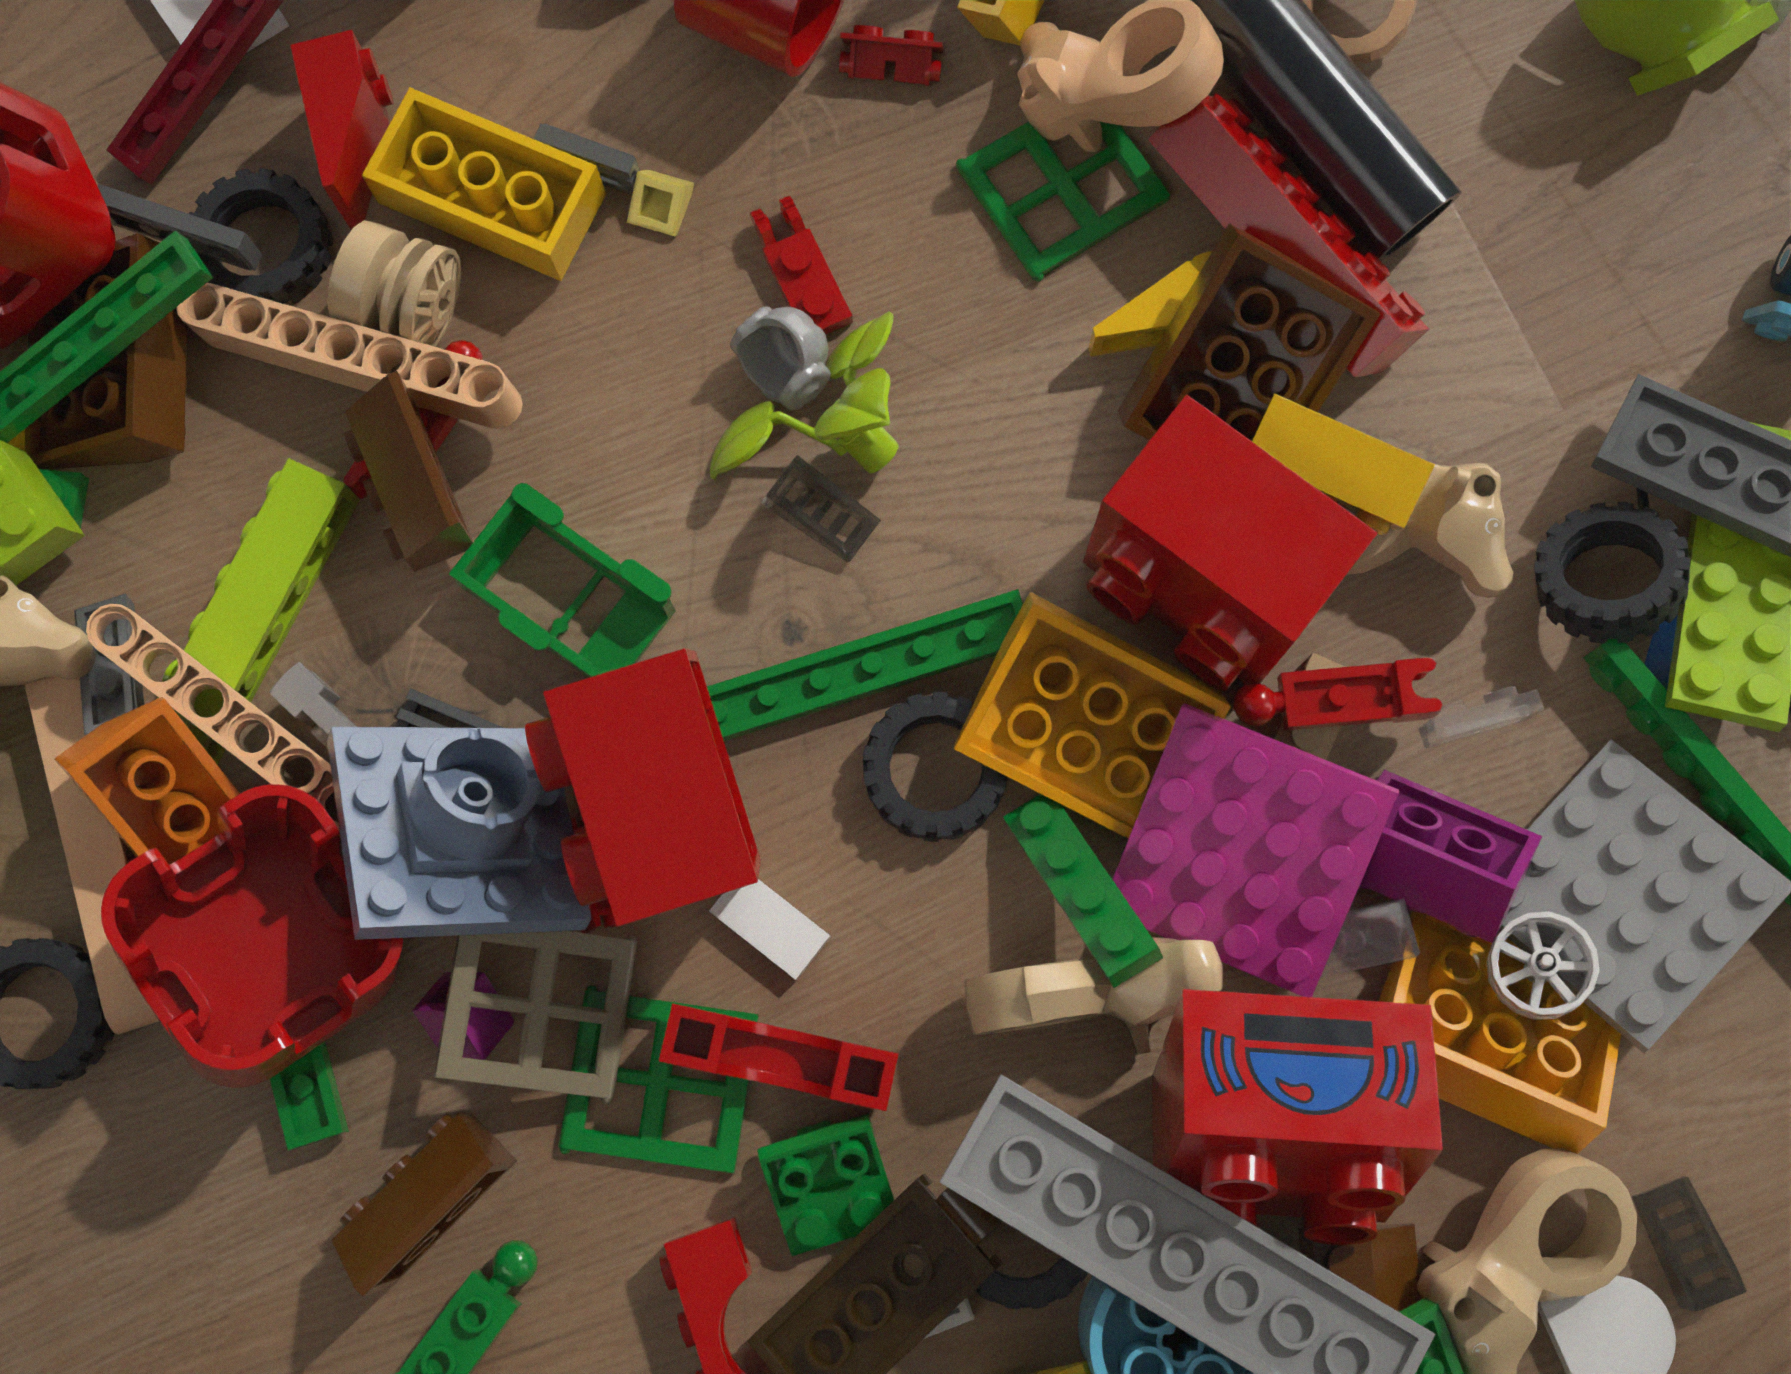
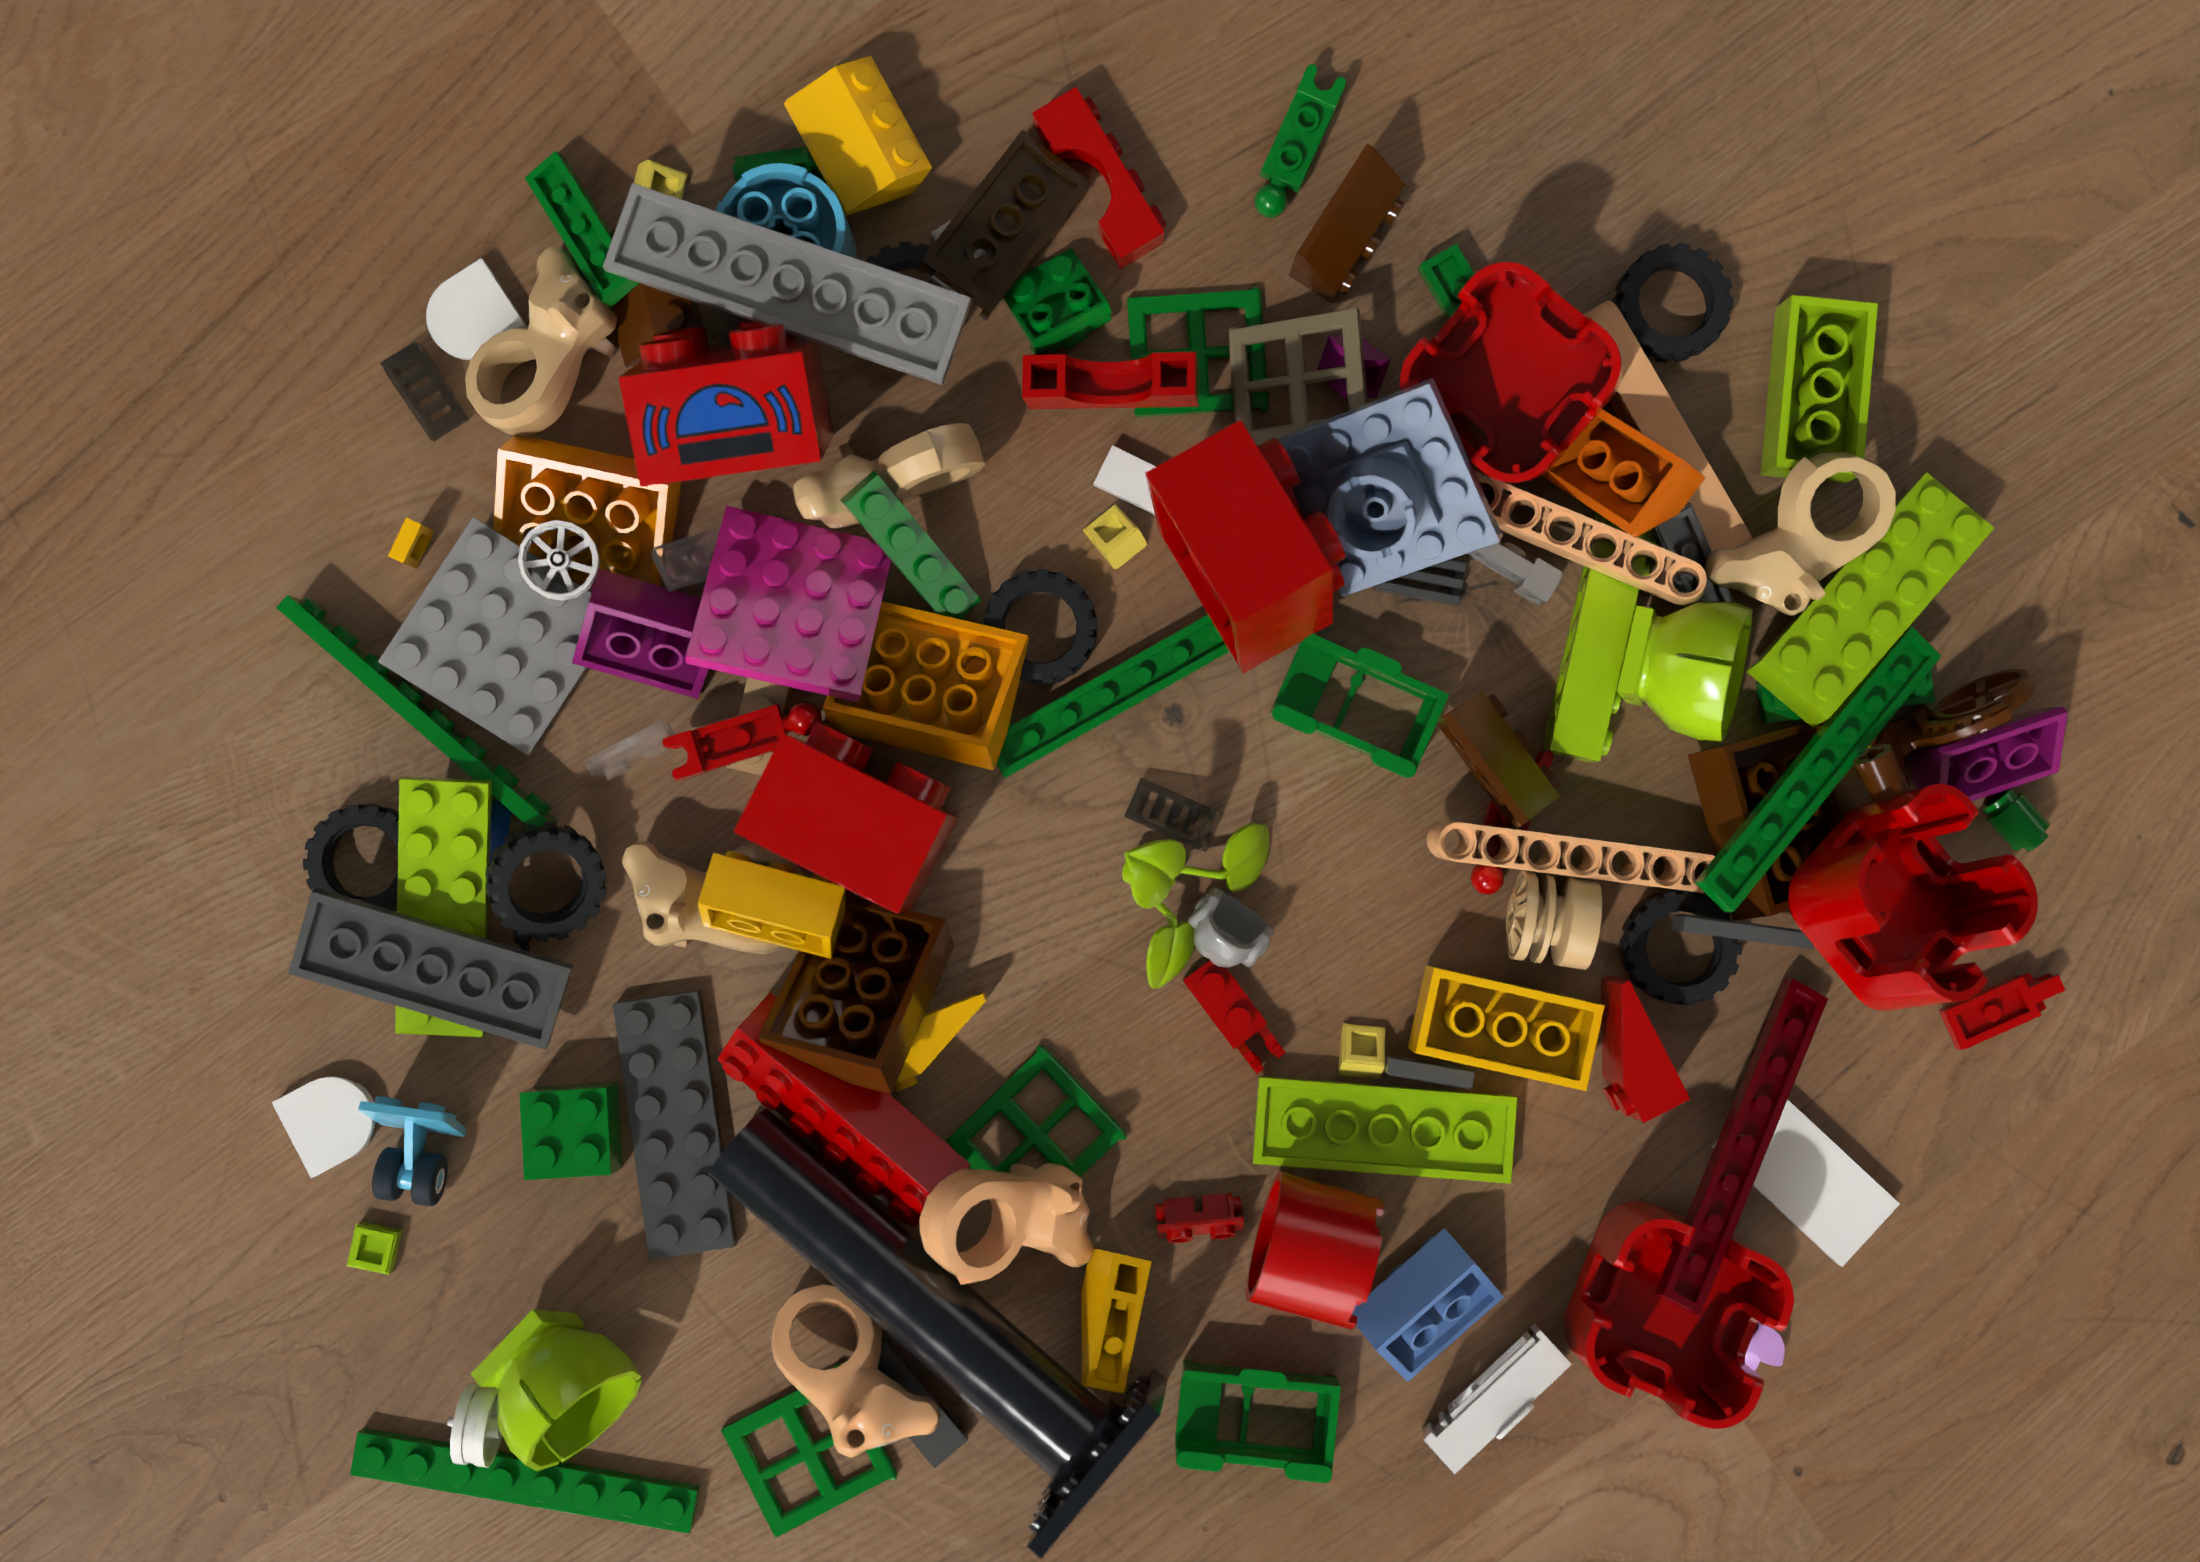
camera: 165 degrees right, 10 degrees up
none -> yellow tile [388,517,435,569]
none -> green brick [519,1082,623,1180]
none -> dark grey plate [613,990,737,1260]
none -> light yellow slope [1083,504,1147,570]
none -> lime plate [1252,1076,1517,1184]
none -> lime plate [1617,601,1752,741]

